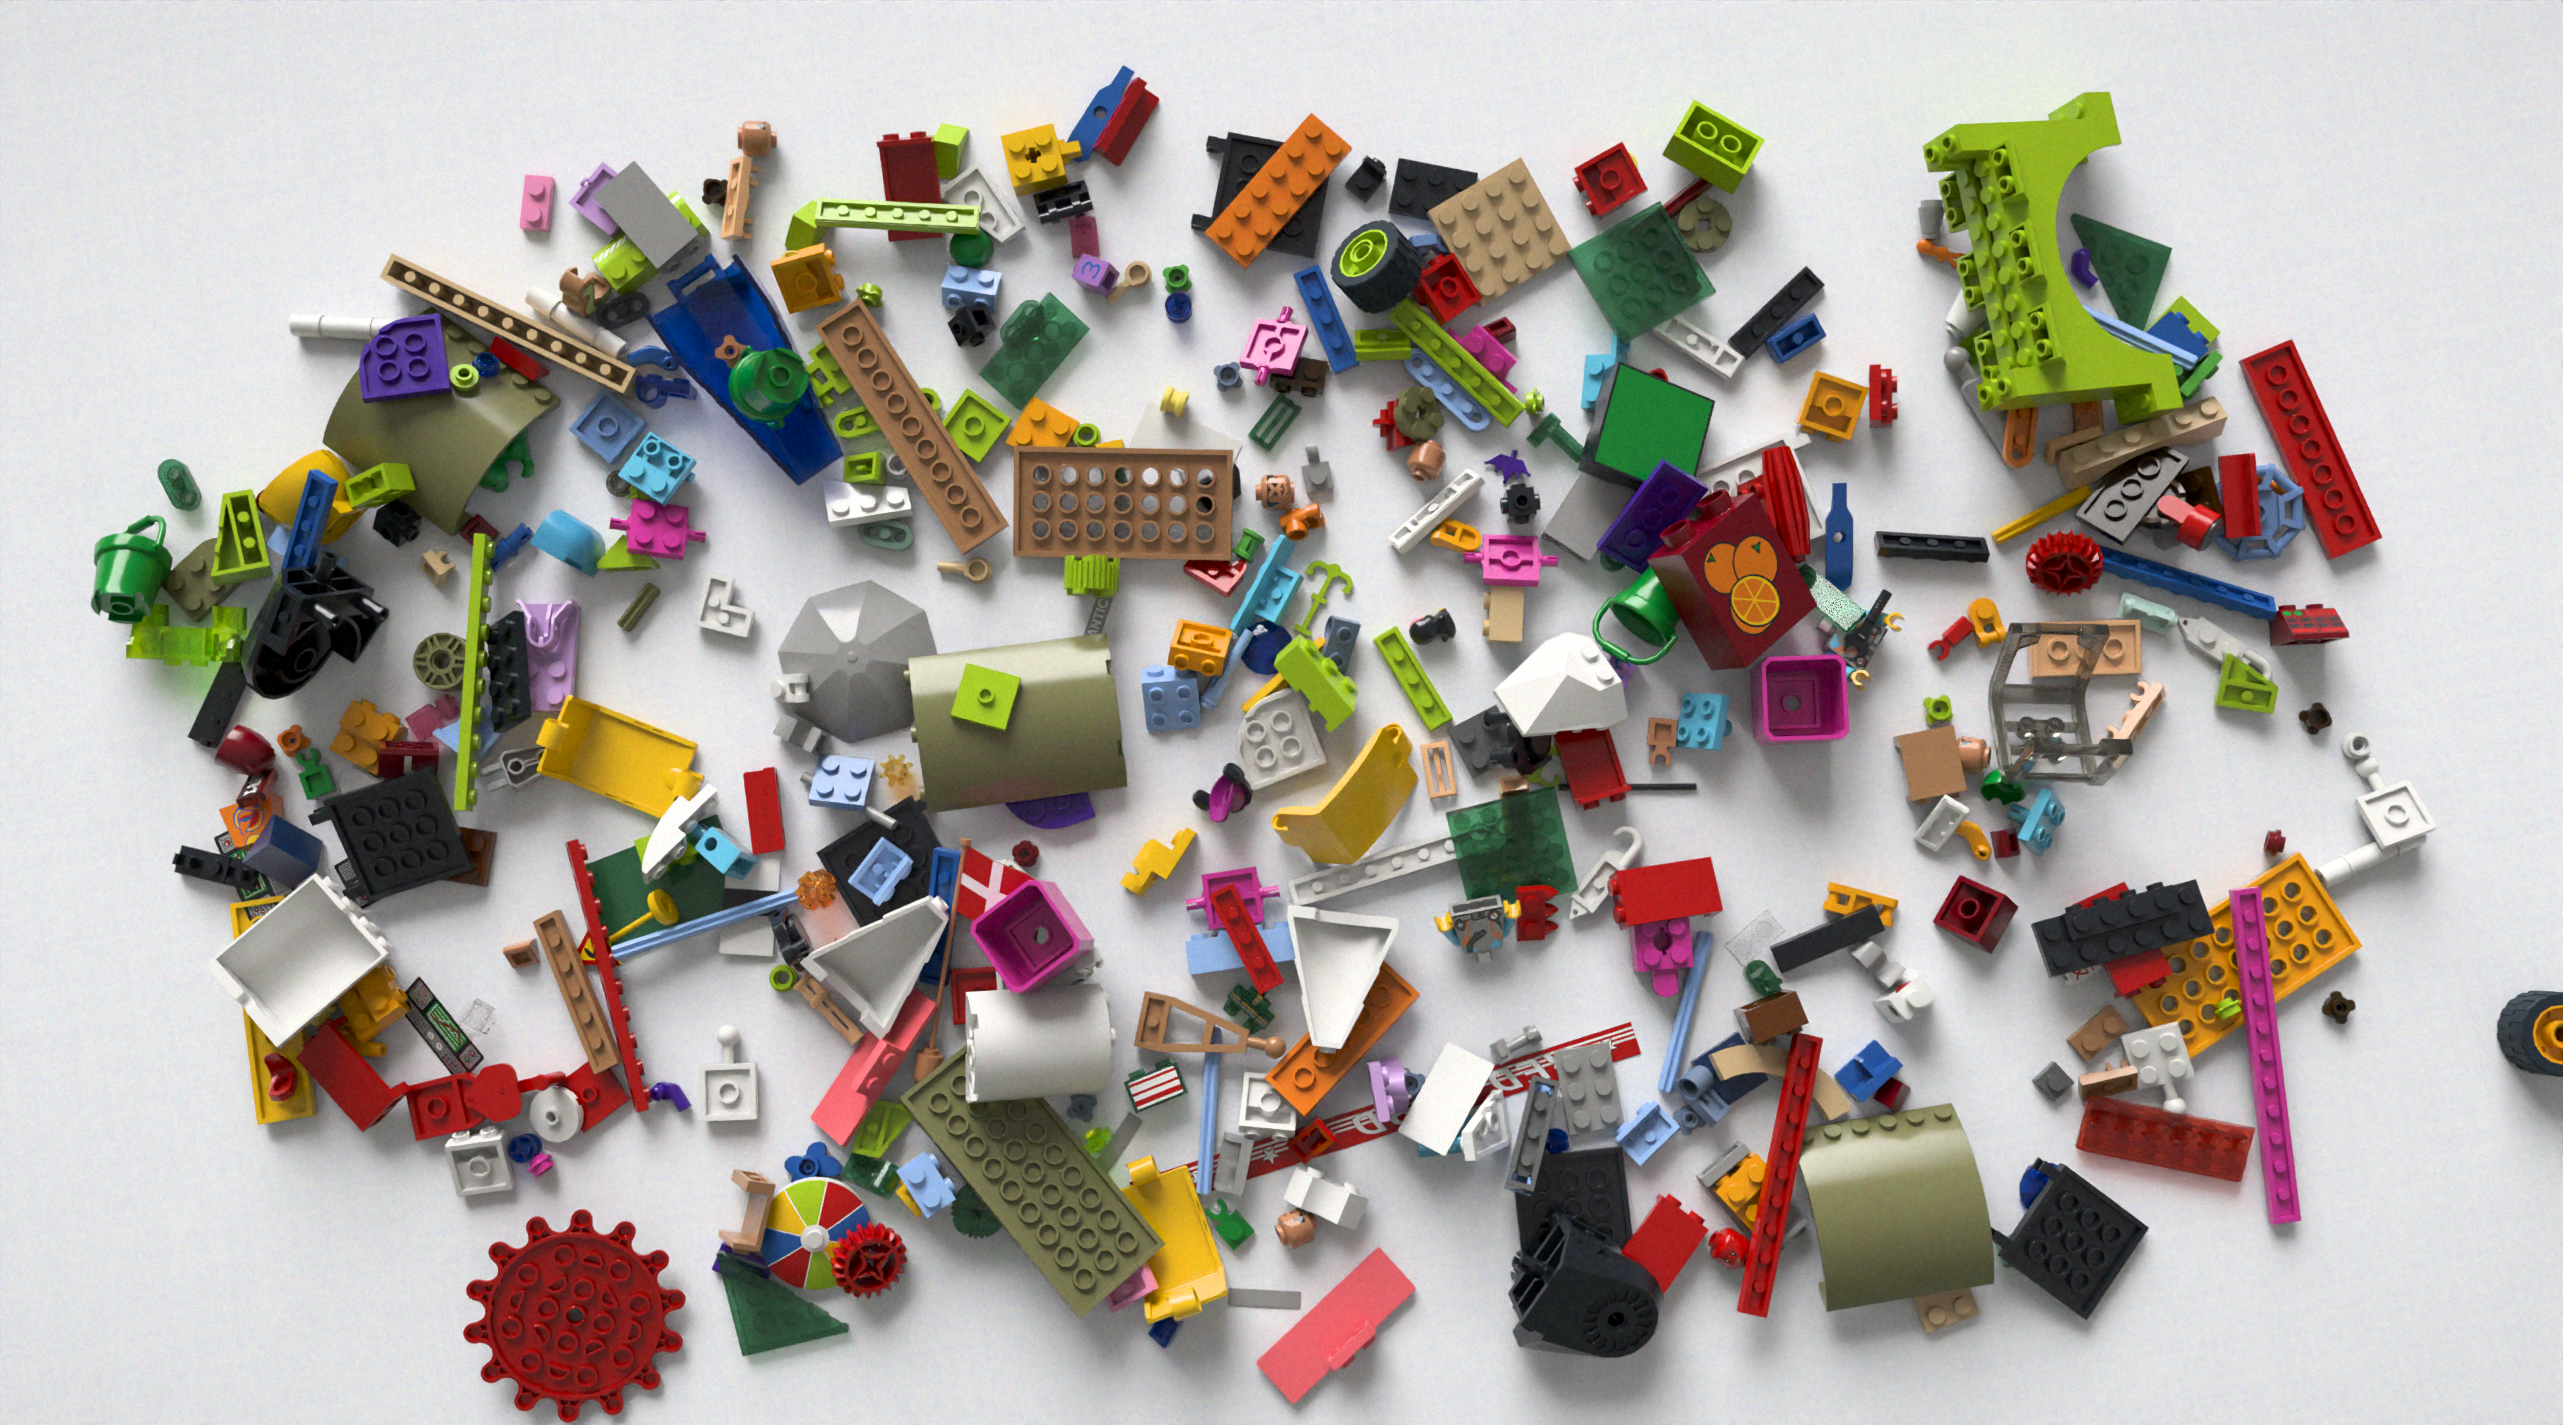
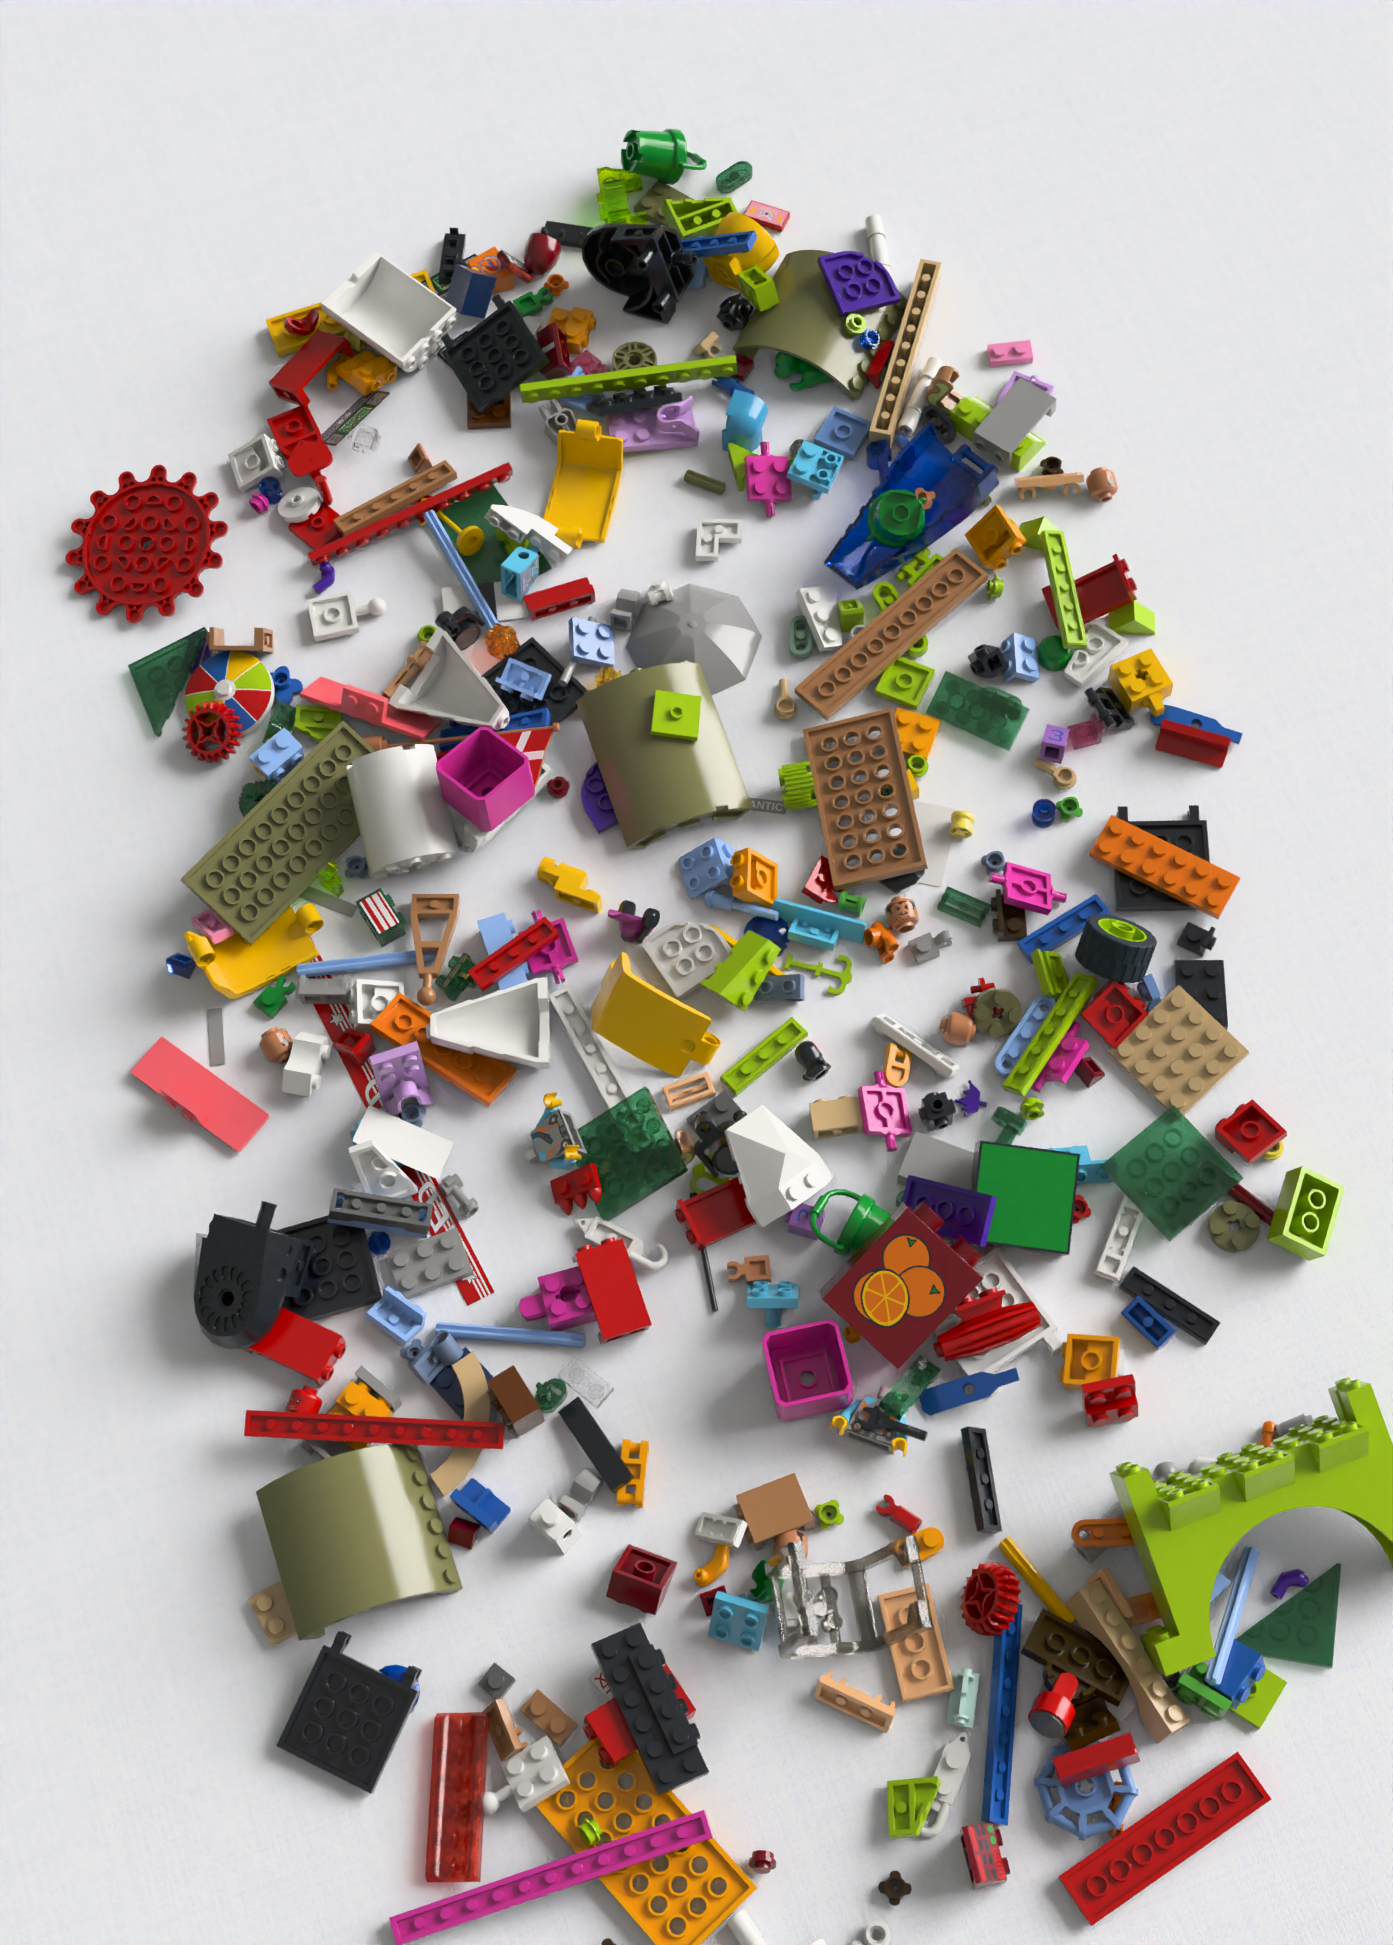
camera: 85 degrees right, 20 degrees down
none -> tile [744,200,790,232]

